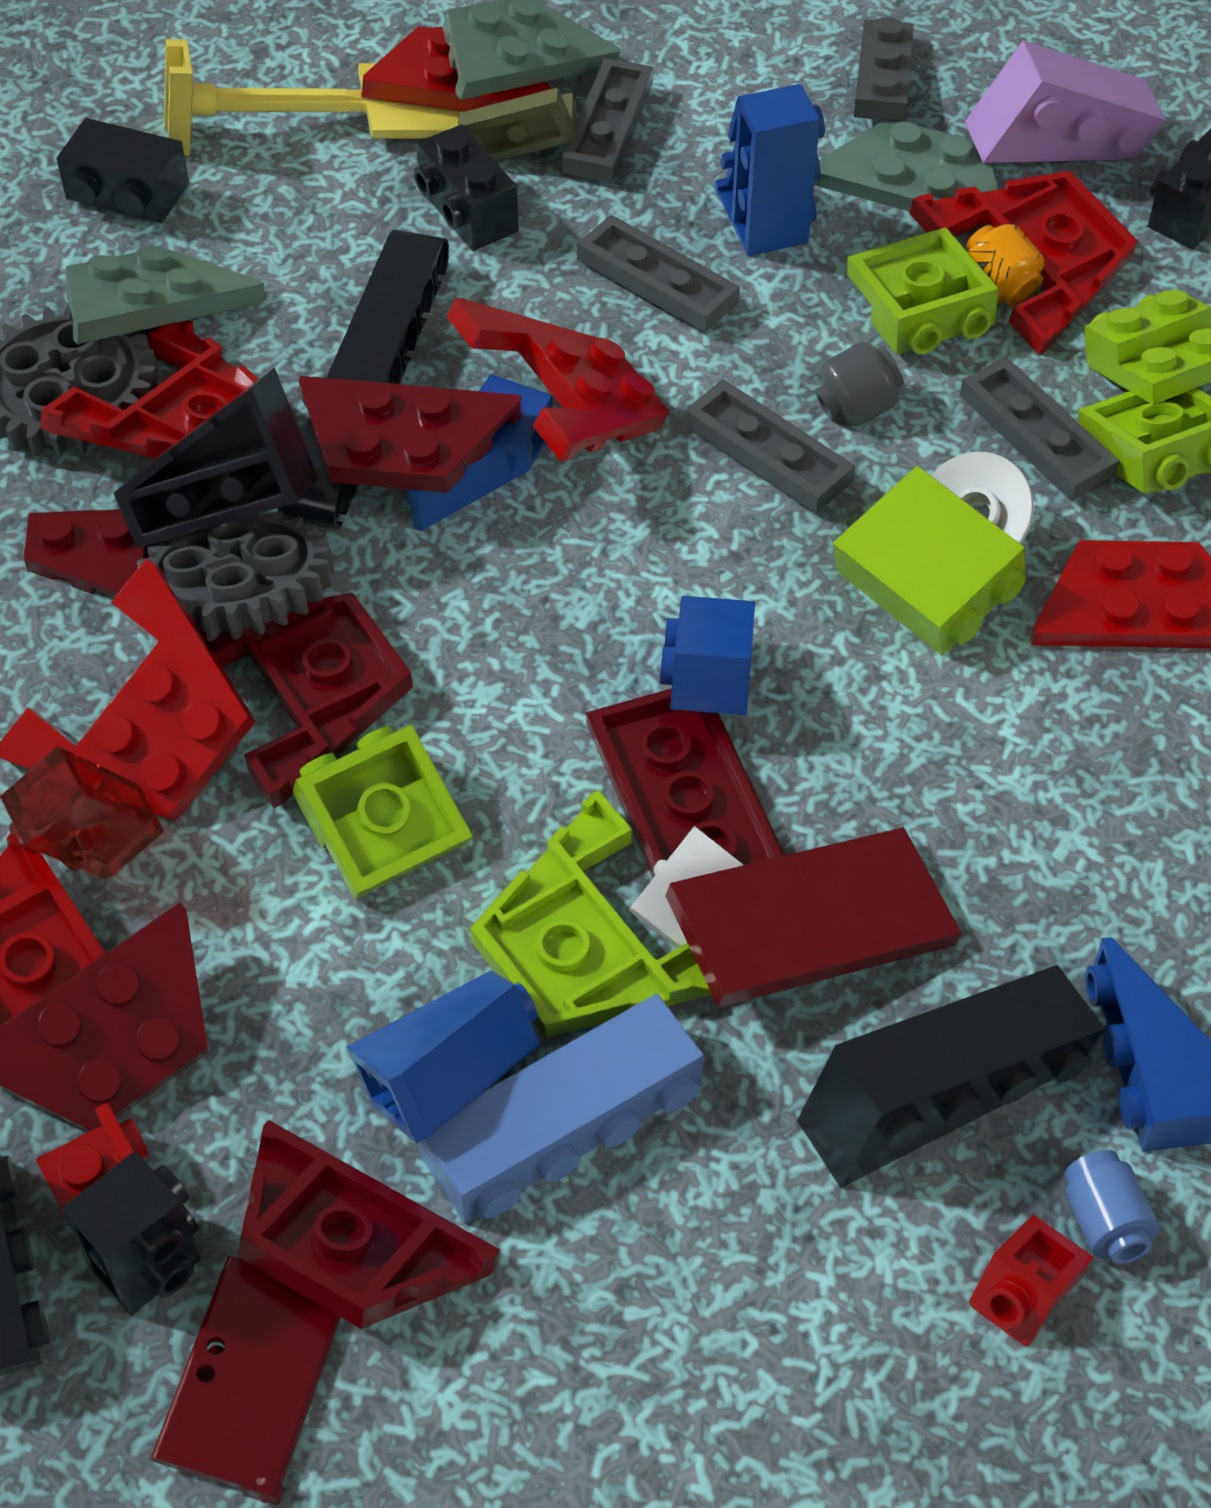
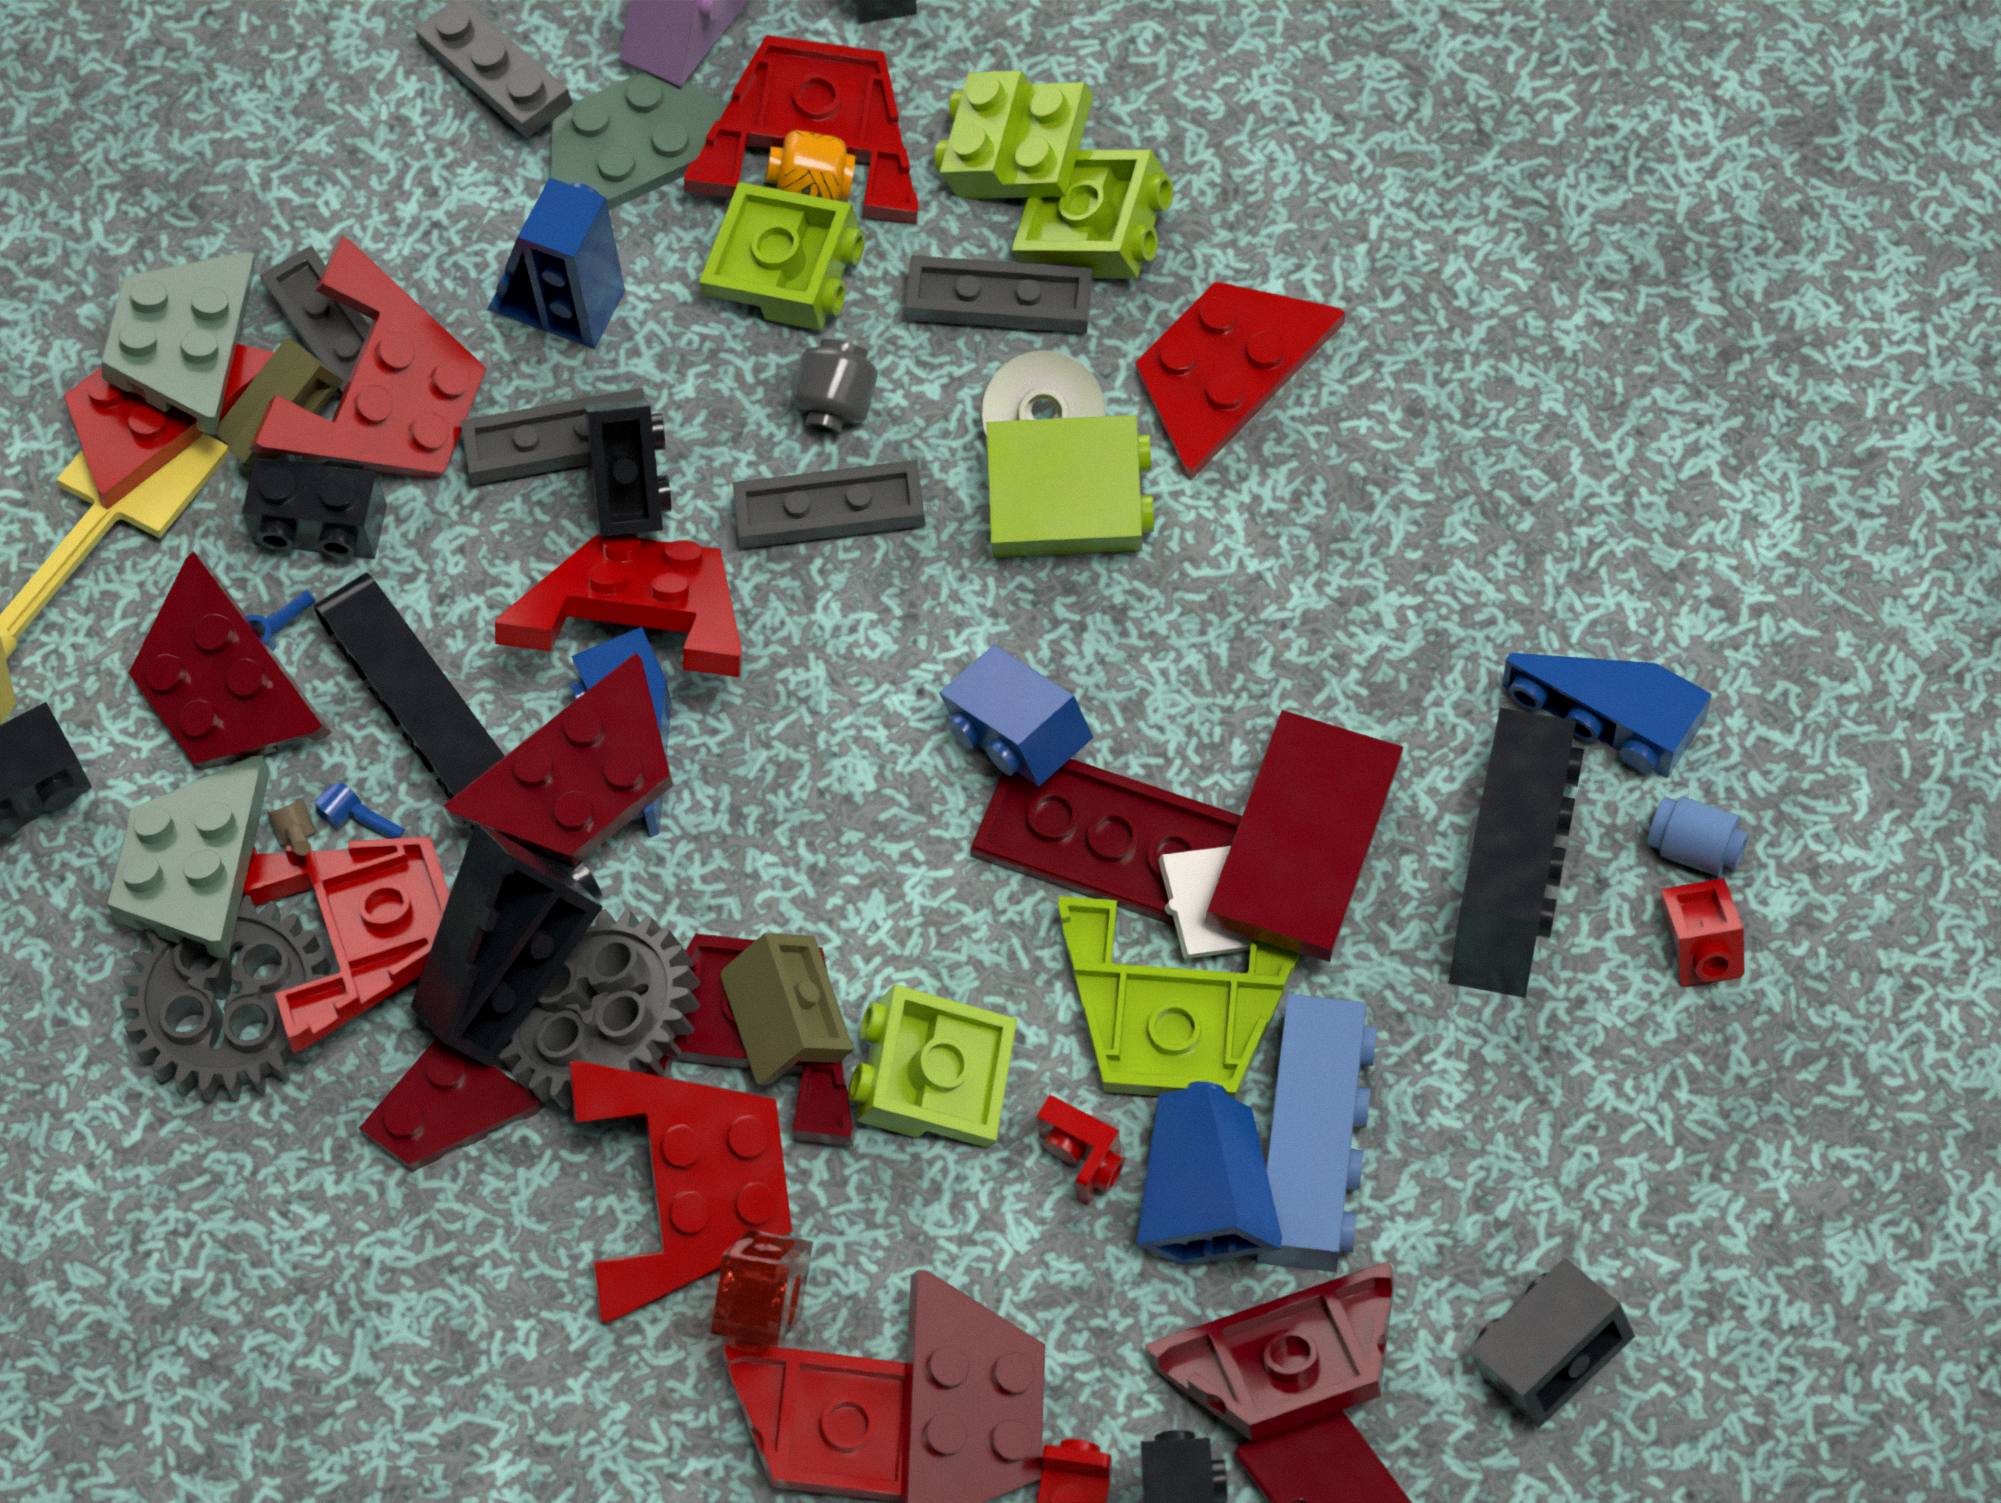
camera: 45 degrees left, 10 degrees up
none -> dark red wing [129,551,332,769]
none -> blue hand [247,589,317,652]
none -> red wing [249,237,486,479]
none -> dark tan hand [267,798,316,856]
none -> blue hand [314,783,405,839]
none -> black brick [584,399,672,537]
none -> olive panel [721,933,854,1085]
none -> red bracket [1037,1094,1125,1206]
none -> black brick [1468,1257,1635,1429]

